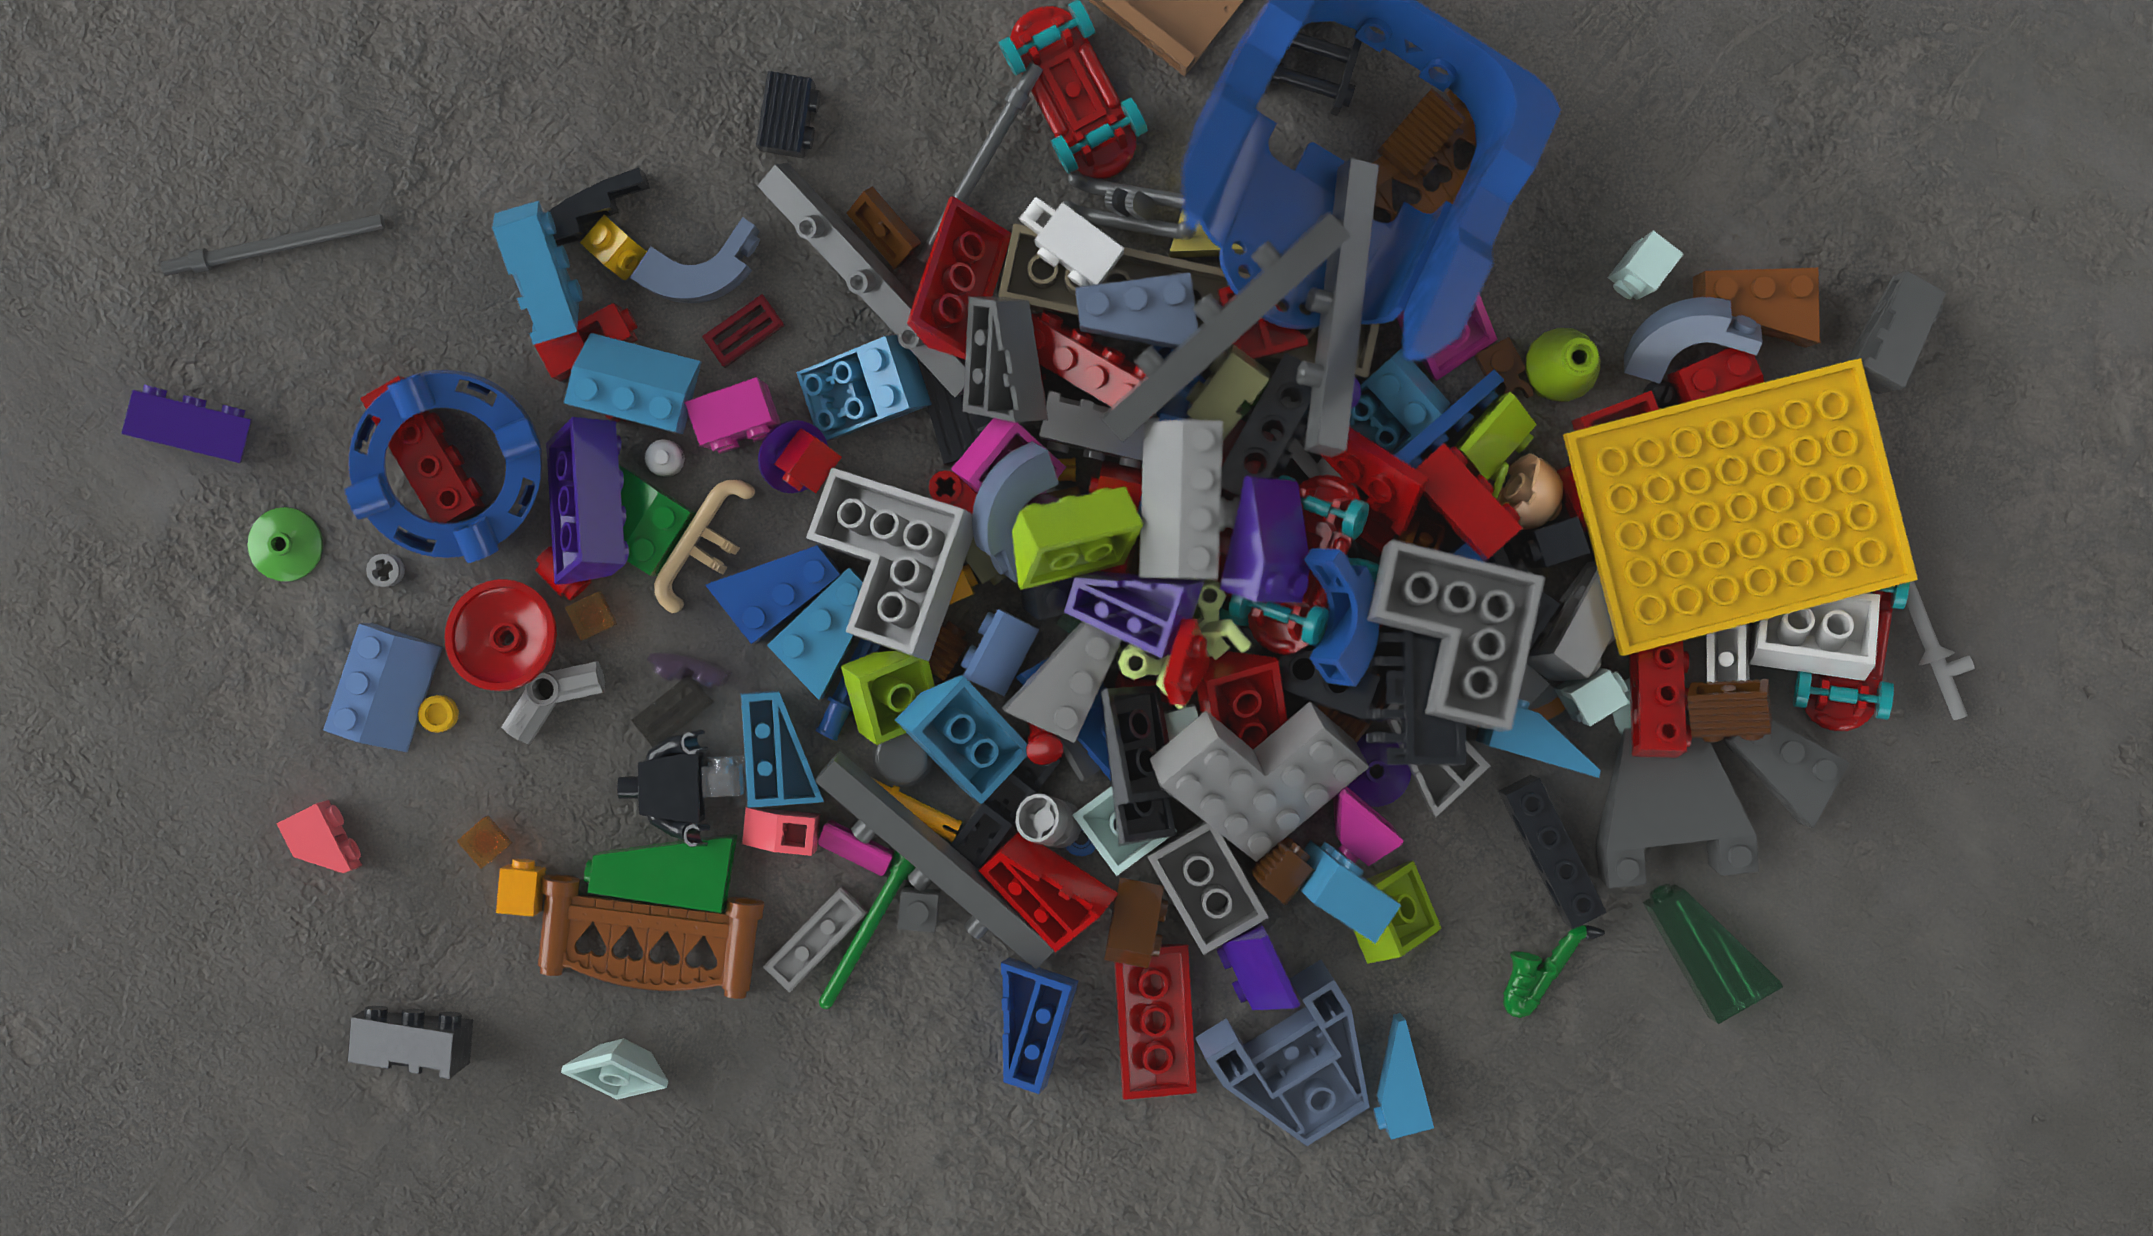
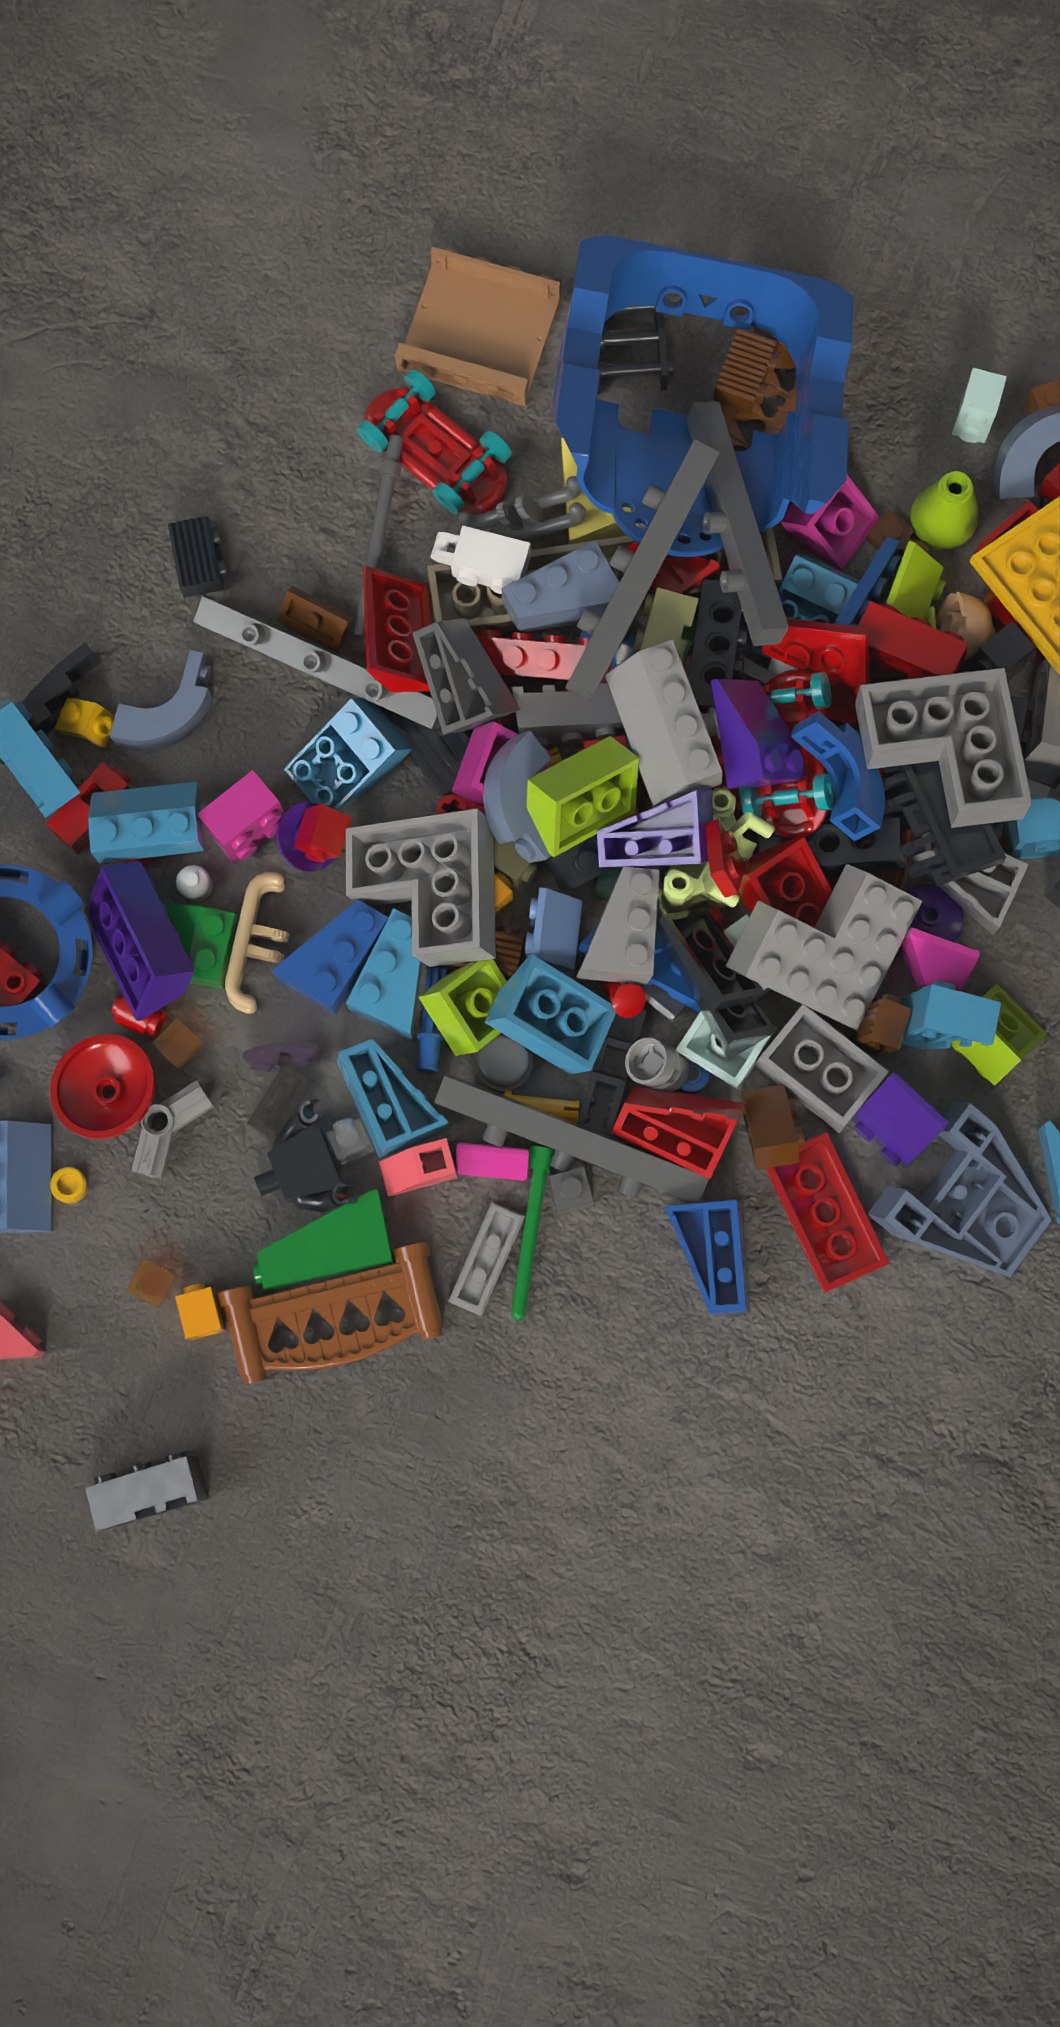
camera: 15 degrees left, 10 degrees down
light aqua slope [561,1038,668,1099] -> none
dark red tile [702,294,785,368] -> none

